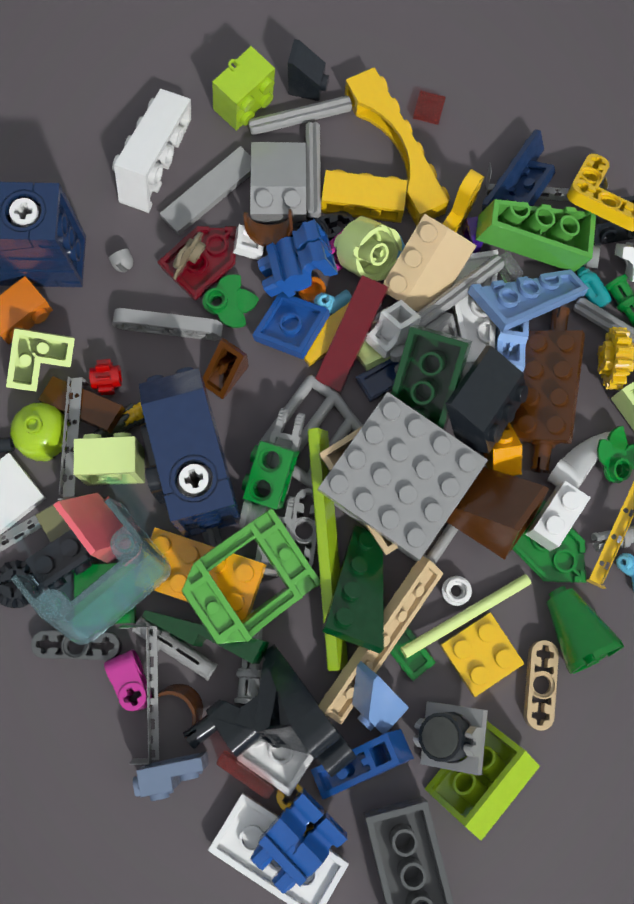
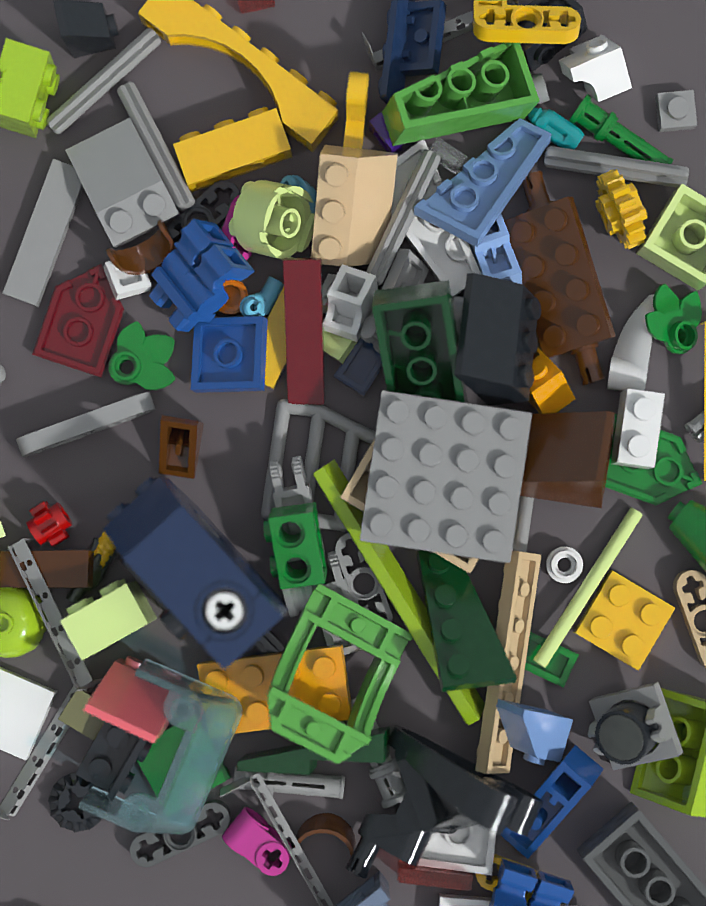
camera: 20 degrees left, 10 degrees up
dark tan plate [173,231,206,280] -> none

